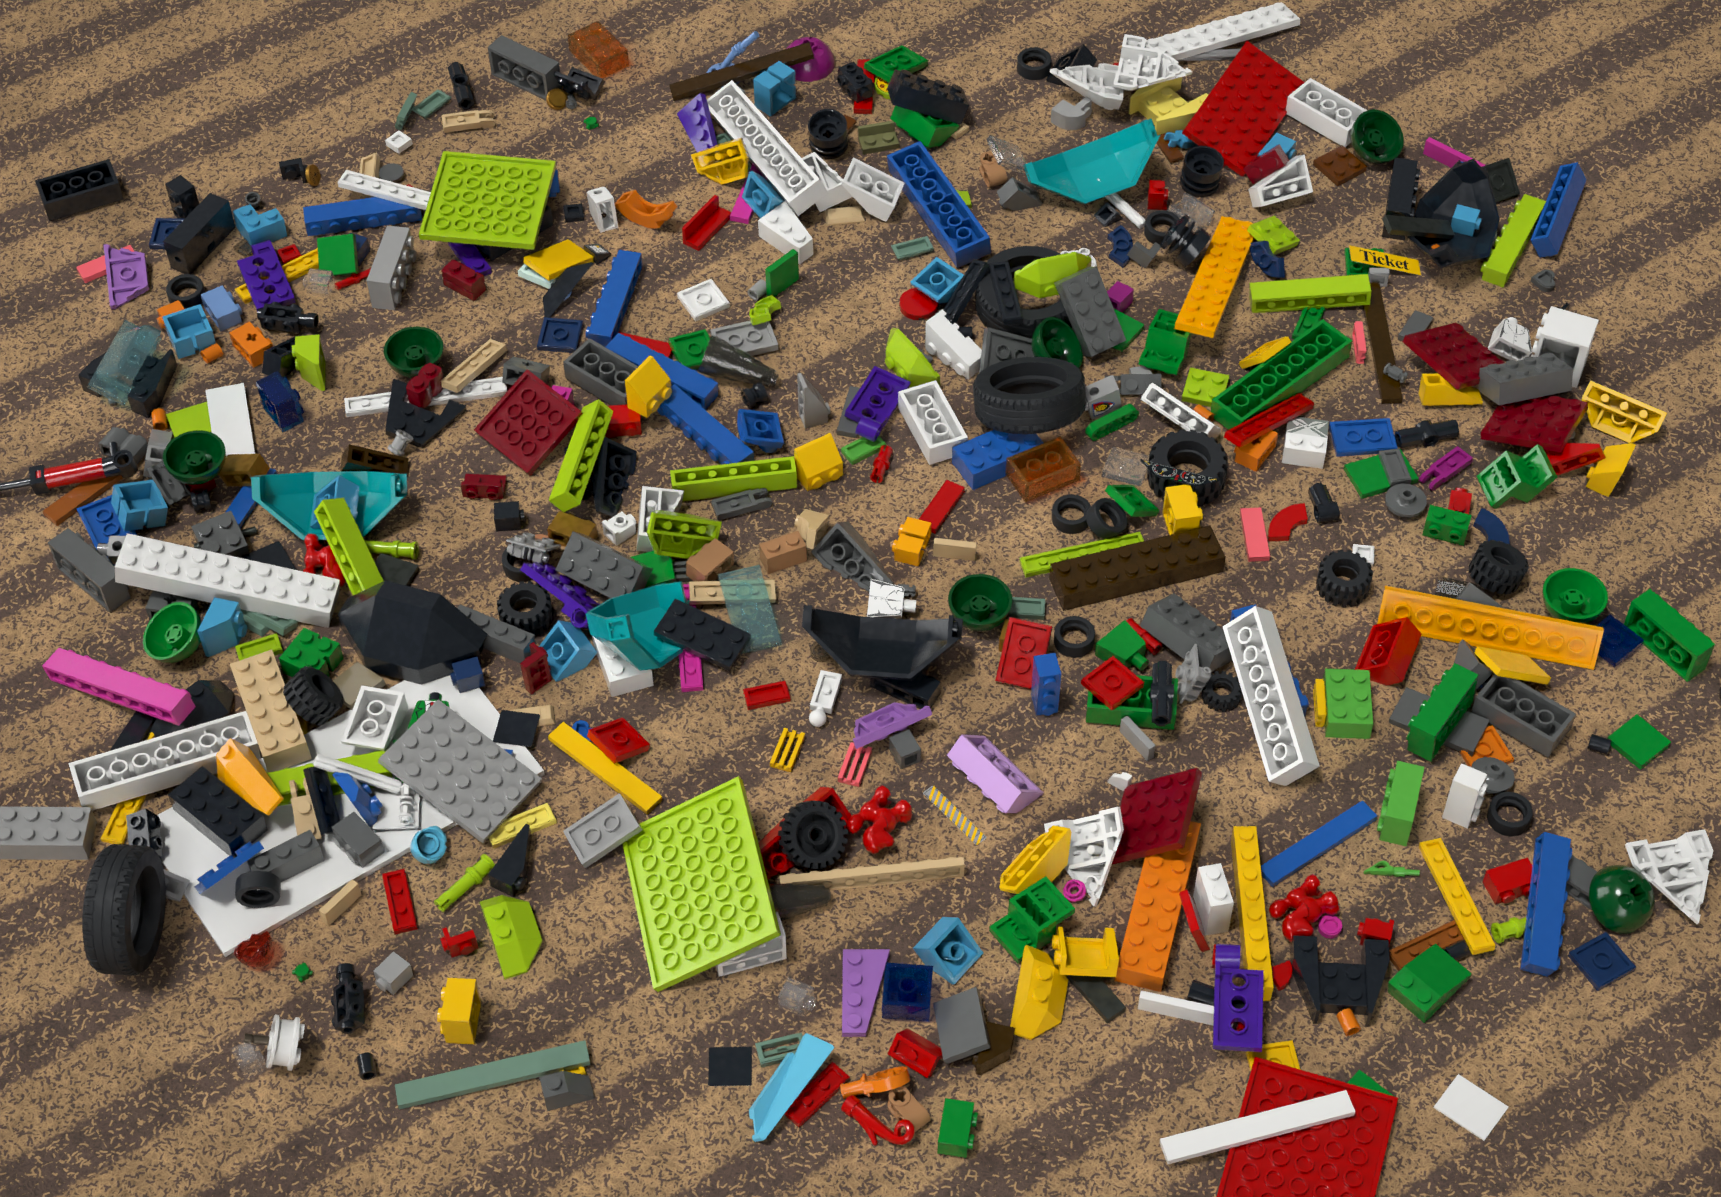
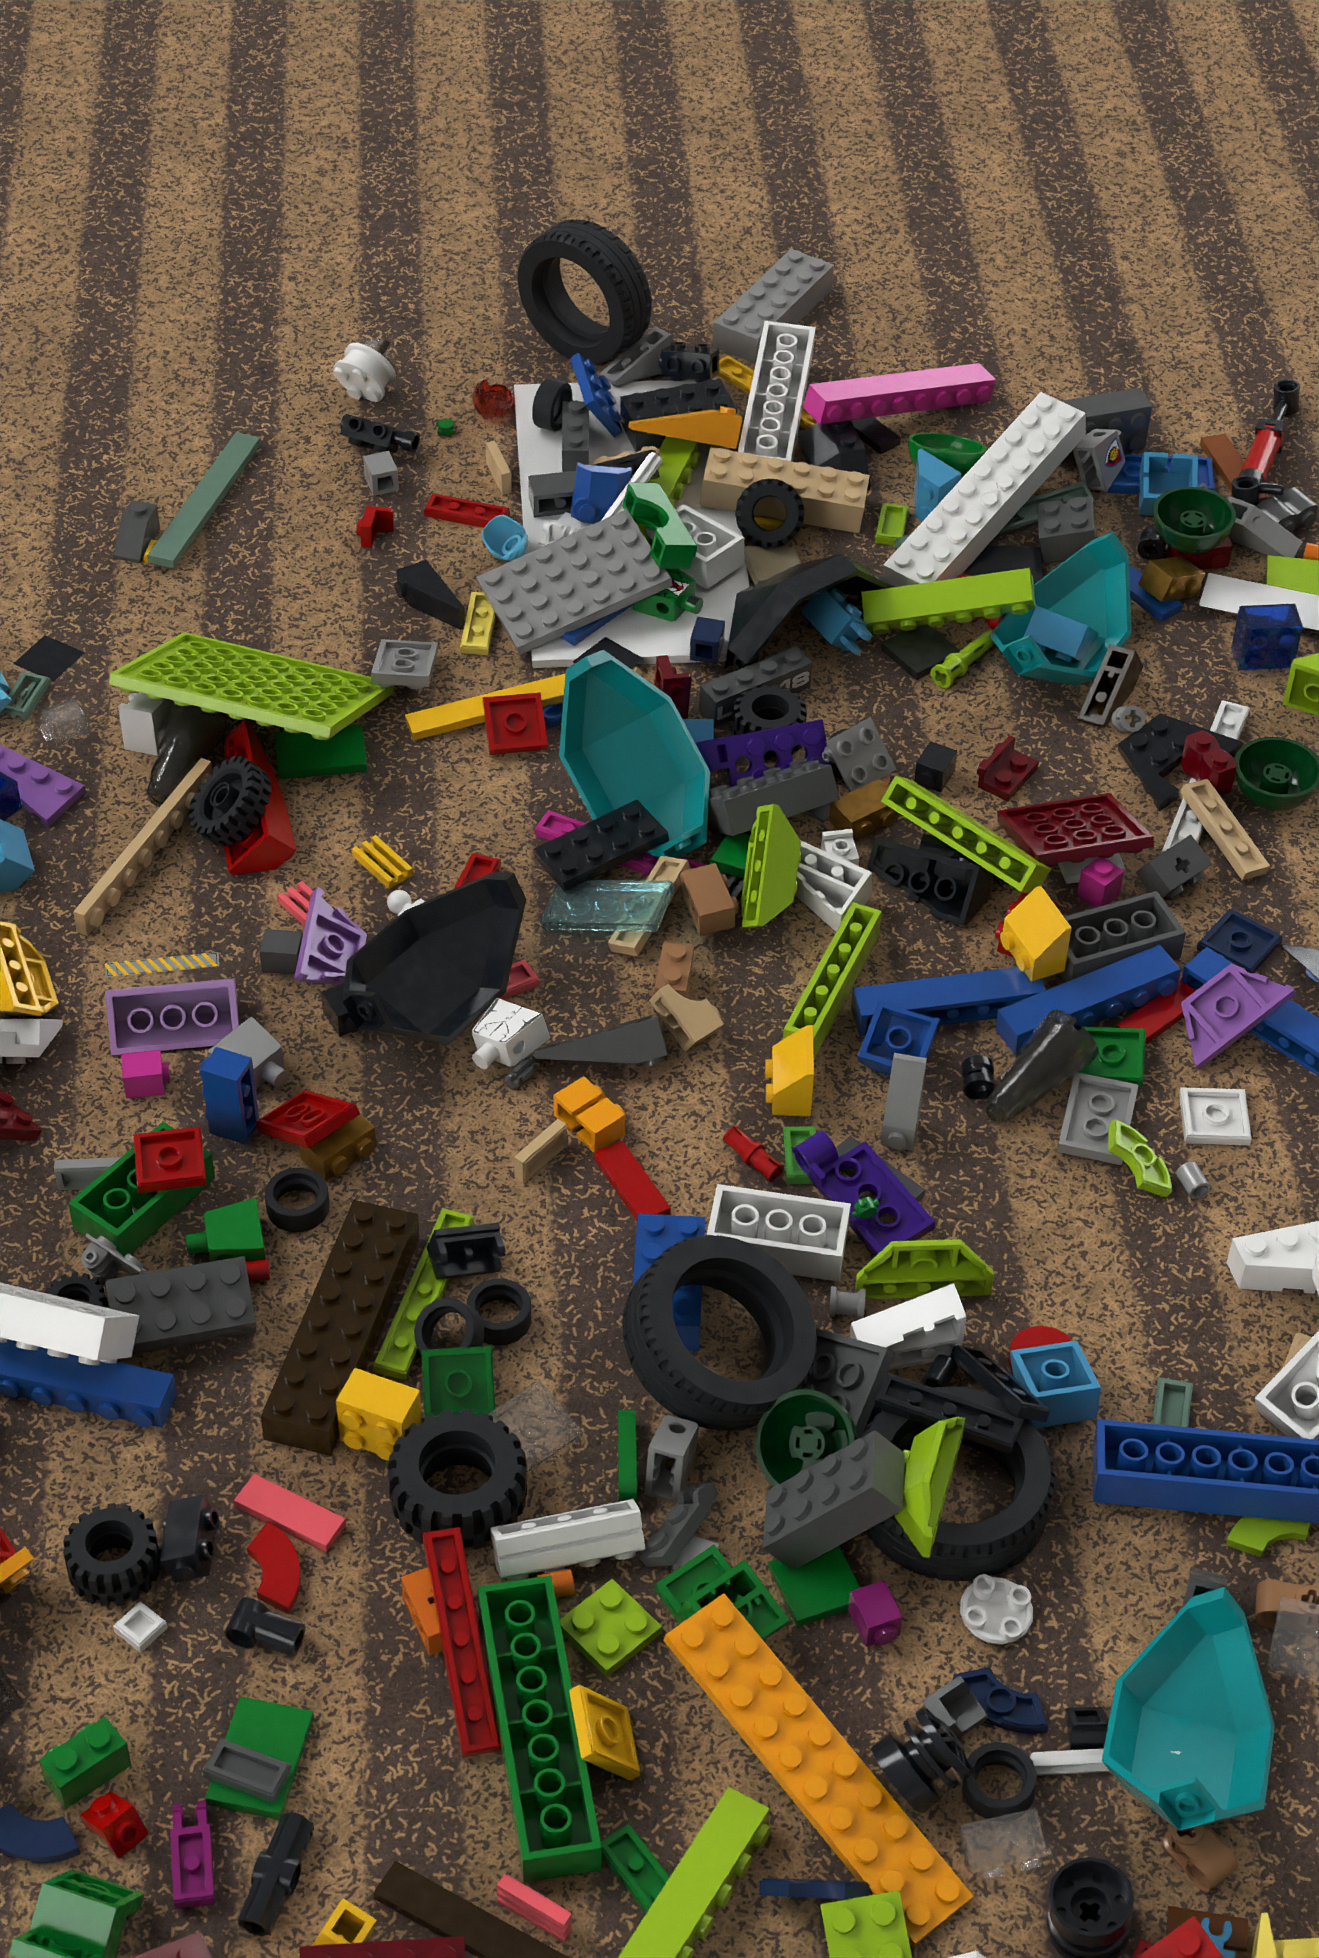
camera: 120 degrees right, 5 degrees down
green piece [279,628,344,677] -> none
black hinge [356,1052,377,1080] -> none
lime pin [434,854,495,912] -> none
yellow brick [437,978,481,1044] -> none
lime wedge [479,895,542,980] -> none
dark grey hinge [711,488,772,520] -> none
green tile [765,249,799,297] -> none
red animal [846,785,912,854] -> none
dark green piece [948,574,1012,631] -> none
clear orange brick [1005,436,1081,502] -> none
sand green tile [1007,597,1045,620] -> none
white tile [1108,772,1132,791] -> none
black sticker [1141,459,1220,486] -> none
red brick [1148,180,1168,210] -> none
black piece [1150,661,1174,727] -> none
white slope [1282,417,1329,469] -> none
blue tile [1329,418,1398,457] -> none
dark grey piece [1383,363,1408,383] -> none
dark grey piece [1385,483,1427,517] -> none
none -> dark pink brick [121,1050,170,1099]
none -> black brick [159,1494,220,1582]
none -> light grey torso [207,1017,288,1089]
none -> black hinge [427,1223,506,1280]
none -> green arch [622,483,697,569]
none -> light grey bush [829,1286,865,1320]
none -> green piece [852,1197,880,1220]
none -> medium lavender wing [1181,964,1296,1069]

